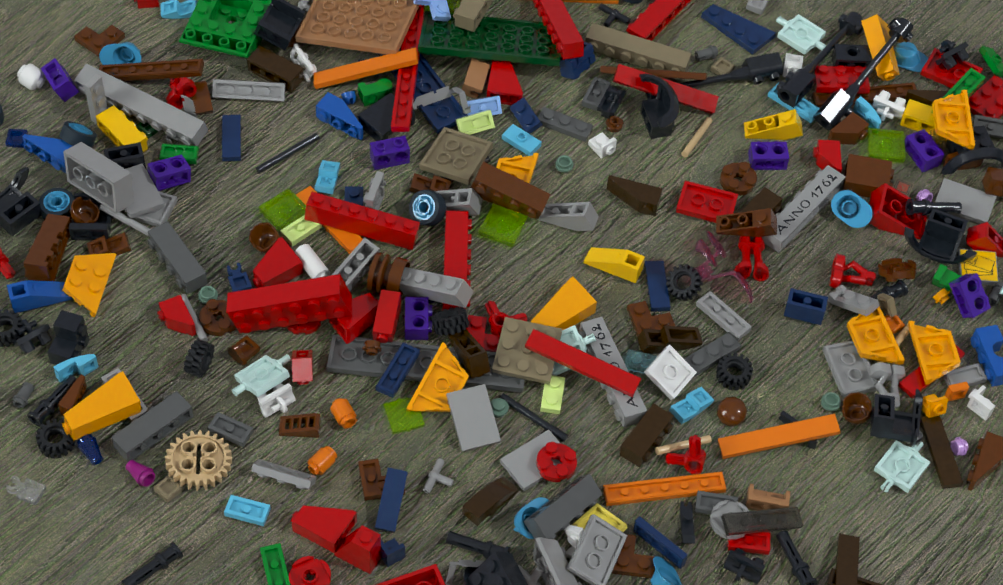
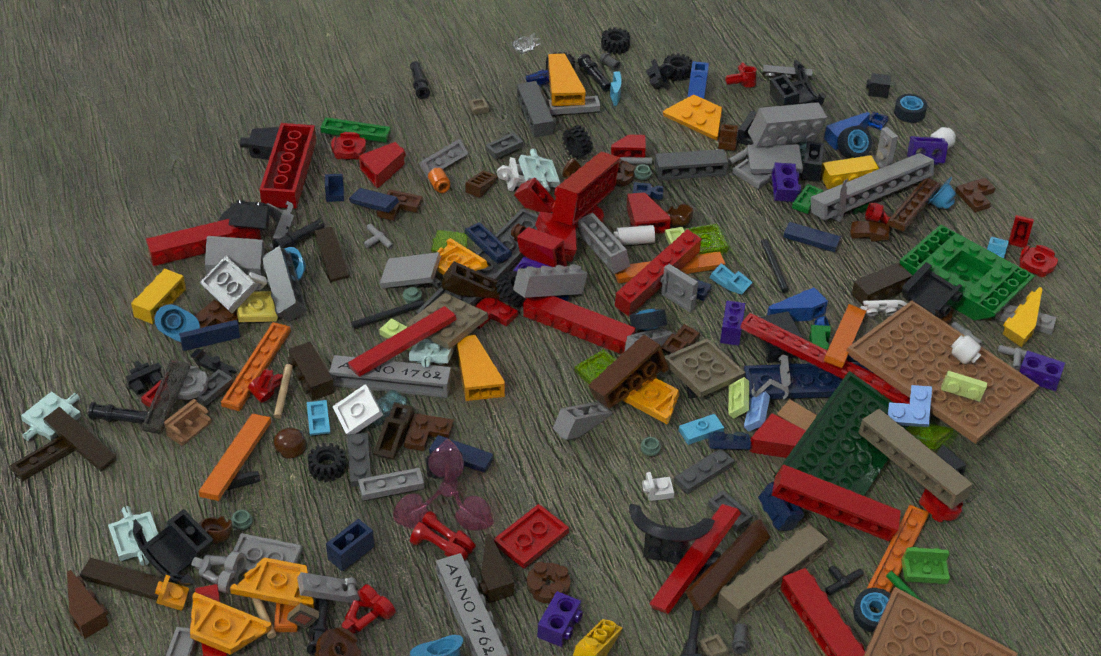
camera: 120 degrees right, 10 degrees down
reddish brown wedge [23,214,72,281] -> none
black brick [47,310,90,365] -> none
reddish brown slope [58,374,87,416] -> none
magenta cone [125,460,155,487] -> none
tan gear [165,430,232,491] -> none
light grey plate [212,79,285,101] -> none
medium azure plate [224,495,271,526] -> none
orange brick [330,398,357,429] -> none
red slope [334,525,381,574] -> none
reddish brown wheel [367,252,410,297] -> none
red axle [484,300,528,336] -> none
light grey tile [500,430,562,491] -> none
red plate [536,442,577,482] -> none
yellow slope [583,247,645,283] -> none
black hips [597,85,626,119] -> none
reddish brown plate [606,116,624,133] -> none
dark brown slope [607,175,663,216] -> none
tan bar [681,117,713,157] -> none
reddish brown slope [716,208,777,237] -> none
orange tile [944,381,969,401] -> none
lavender plate [950,437,968,456] -> none
white bracket [967,385,995,421] -> none

